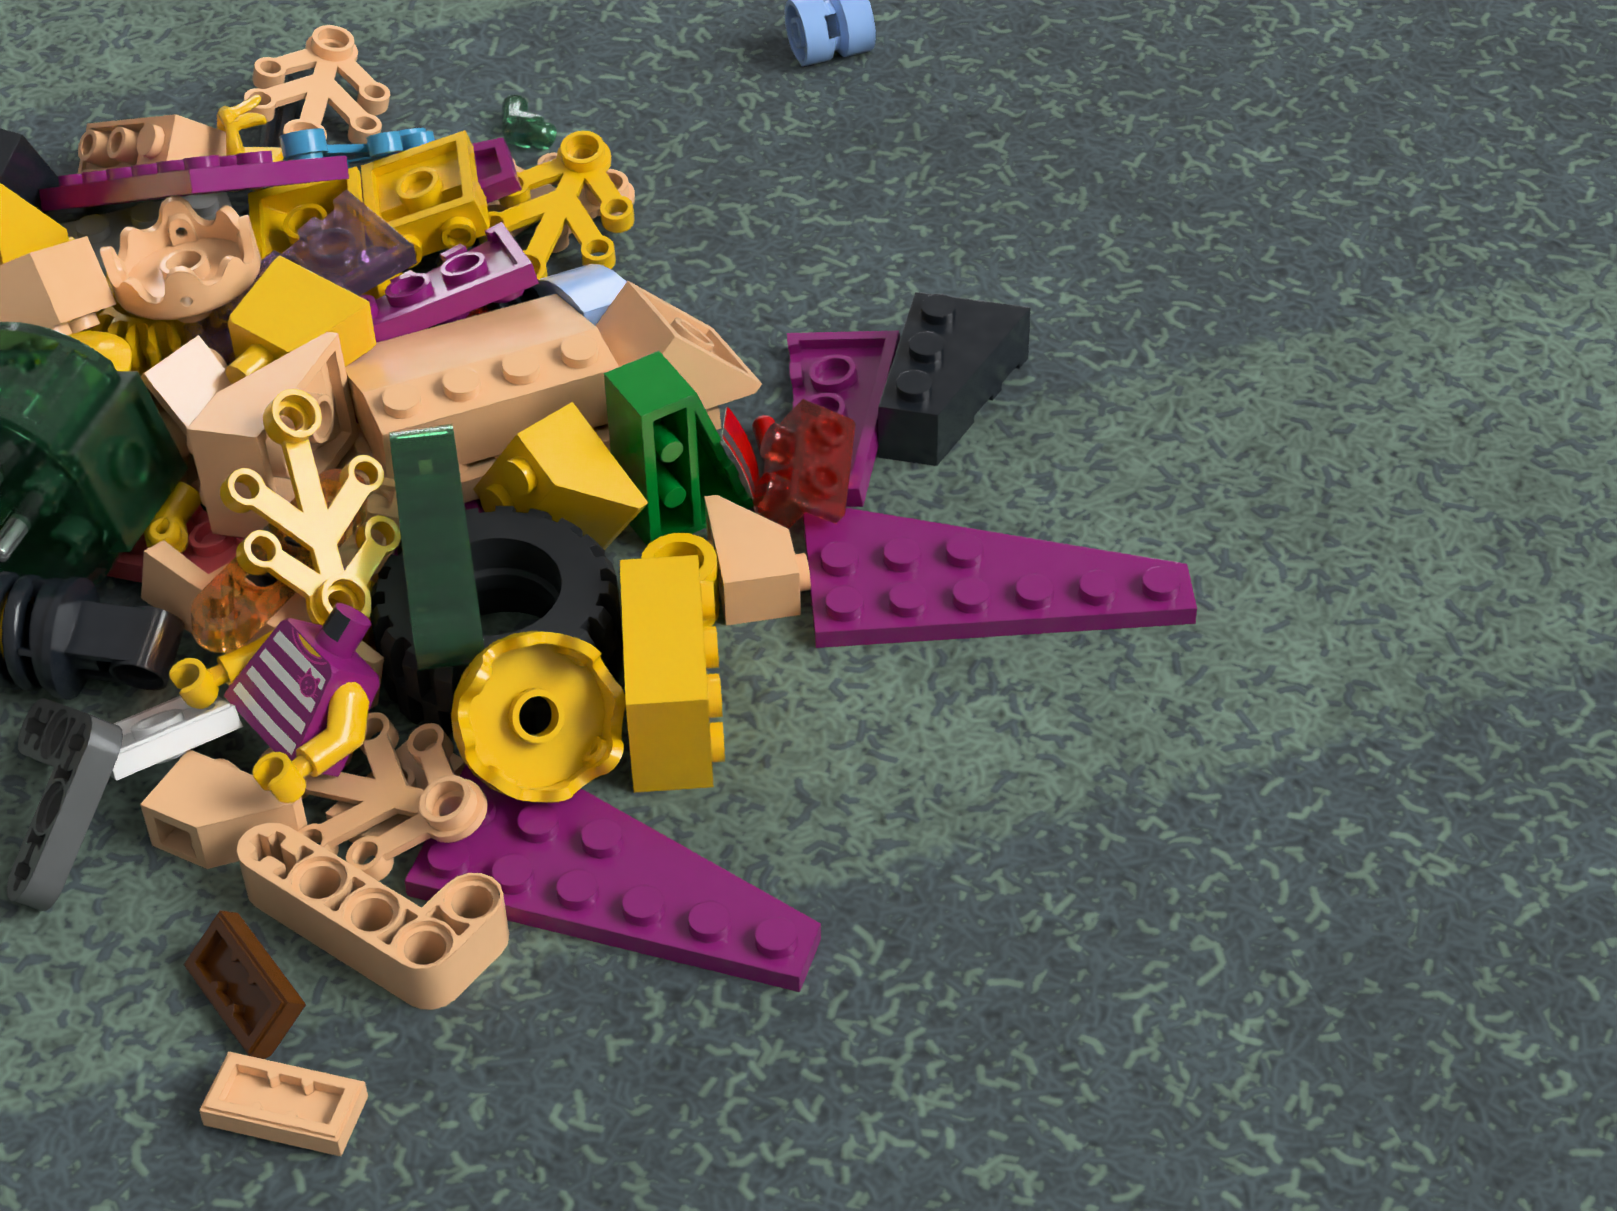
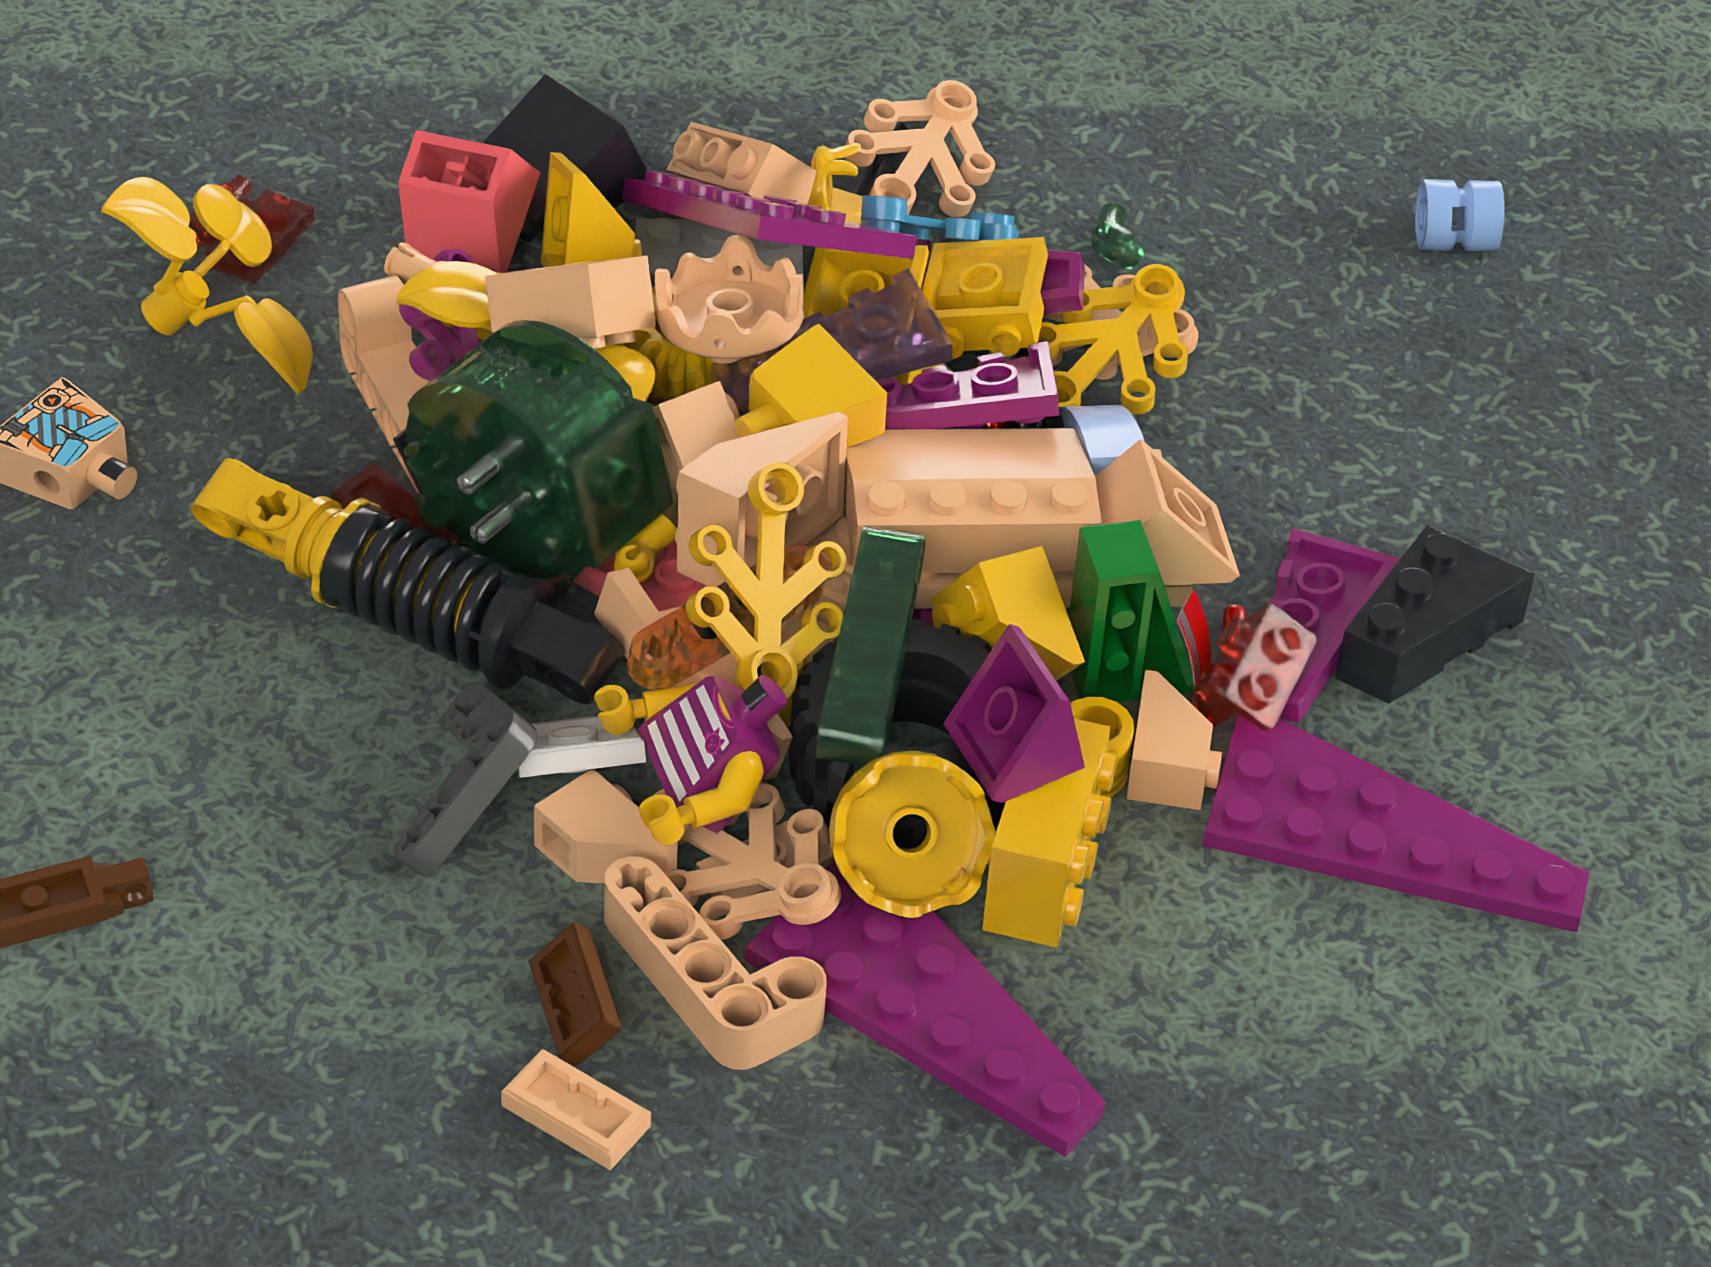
camera: 15 degrees right, 0 degrees up
none -> magenta slope [943,624,1085,803]

